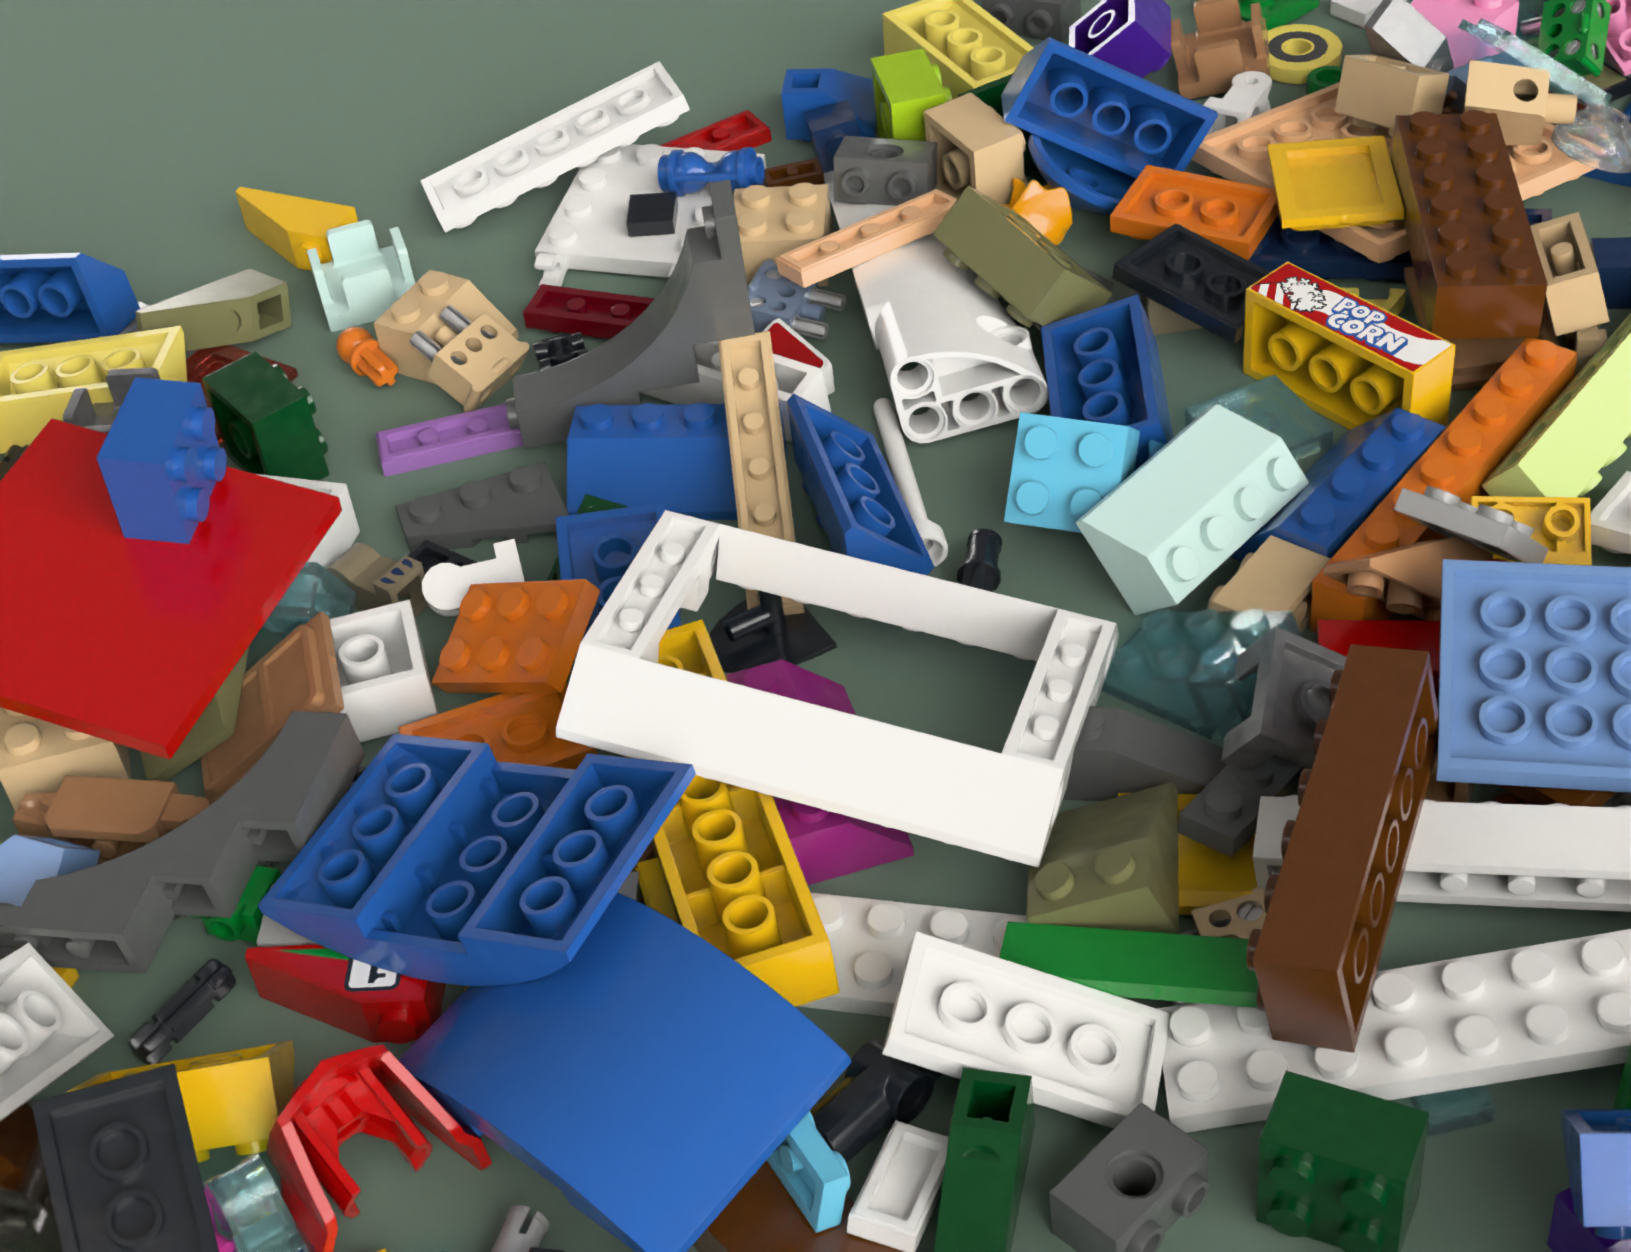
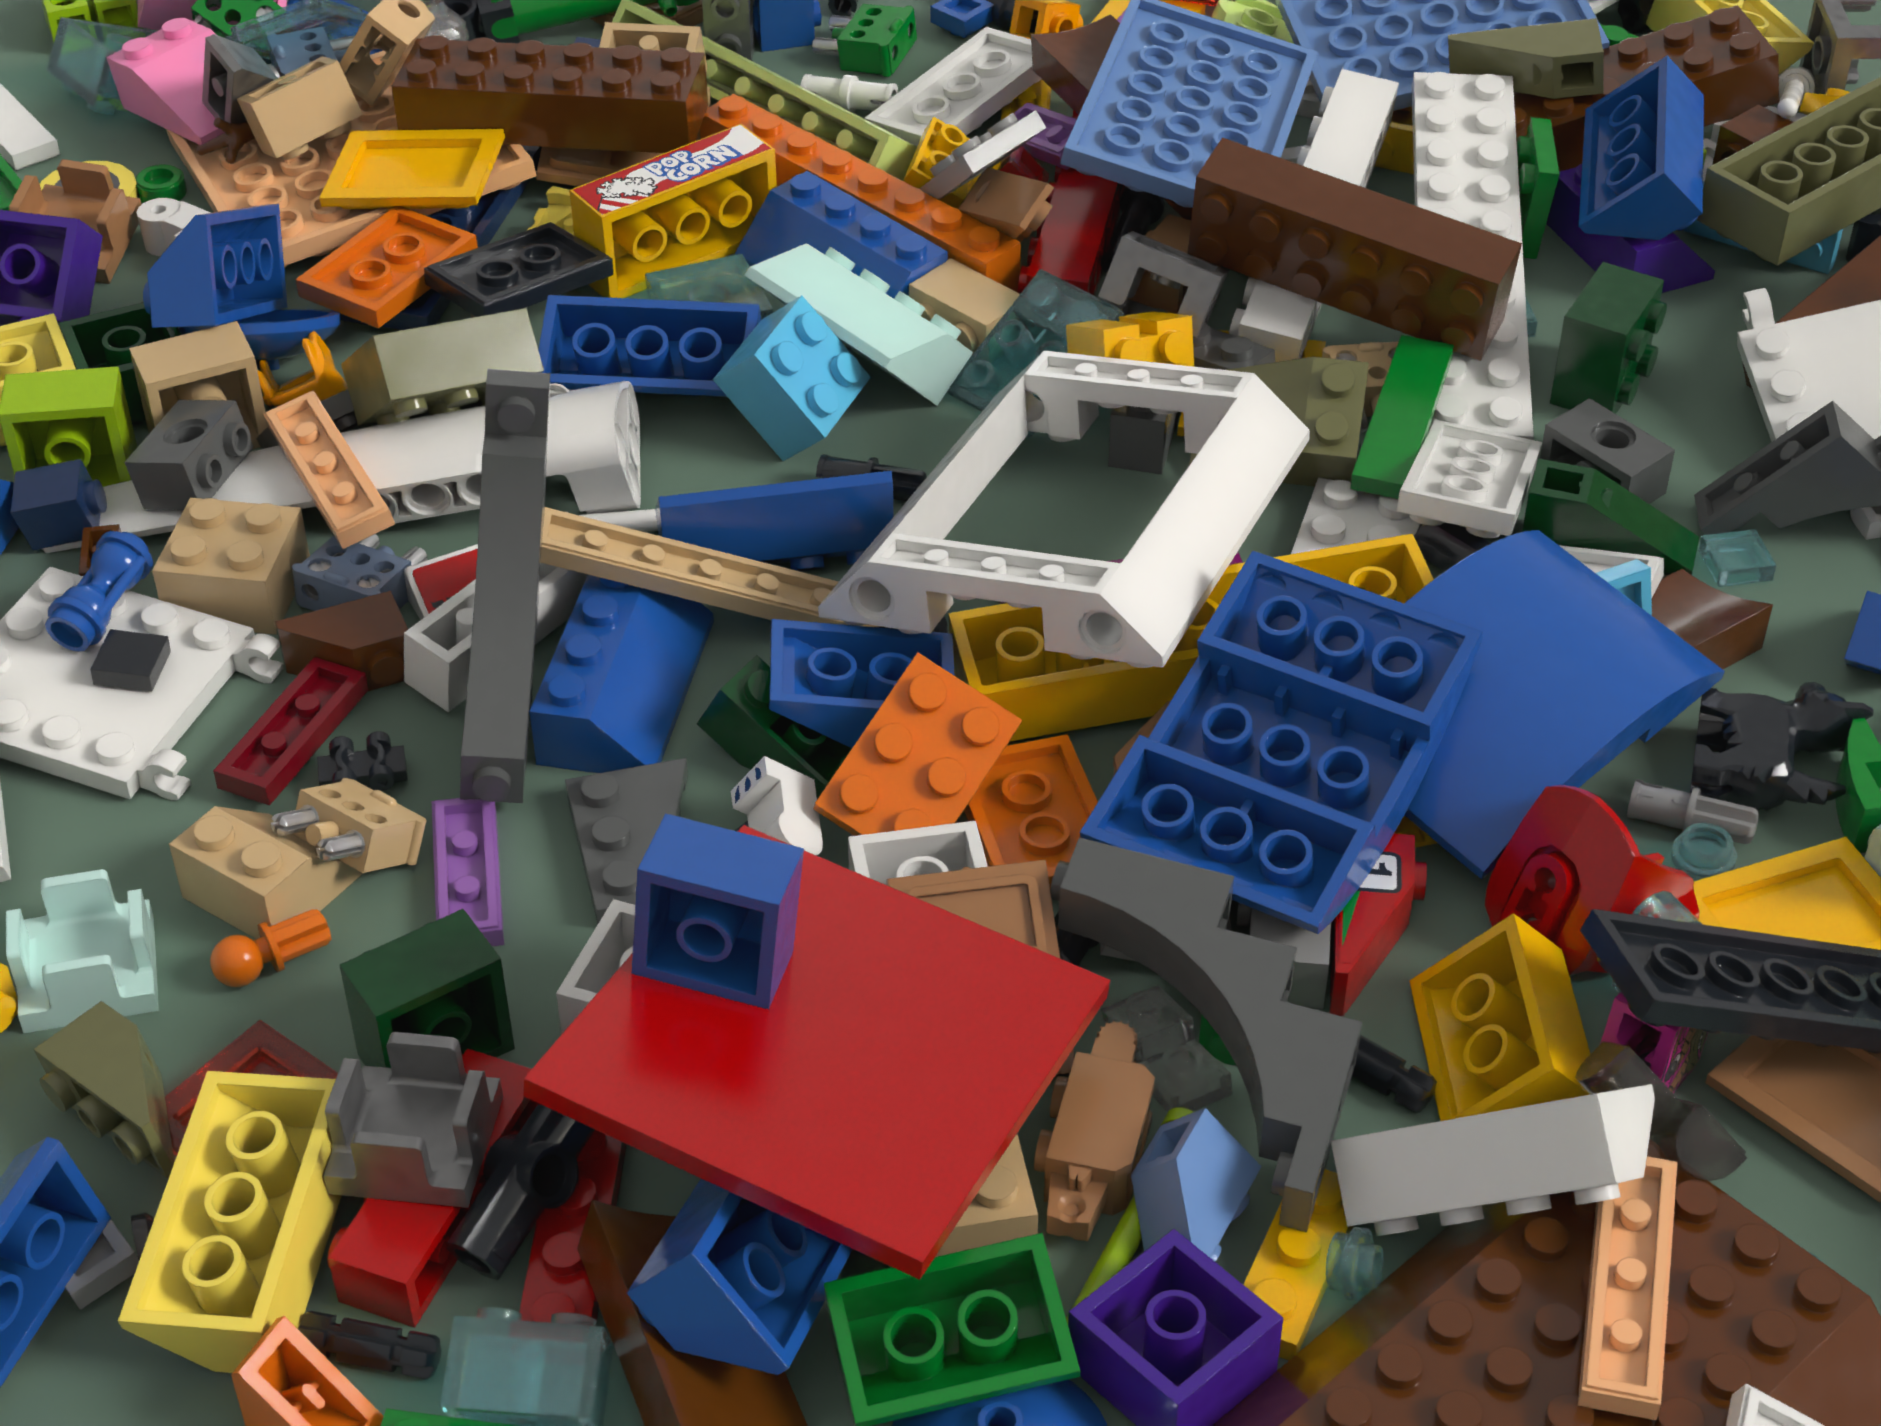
camera: 90 degrees left, 0 degrees up
none -> yellow brick [1066,311,1194,367]

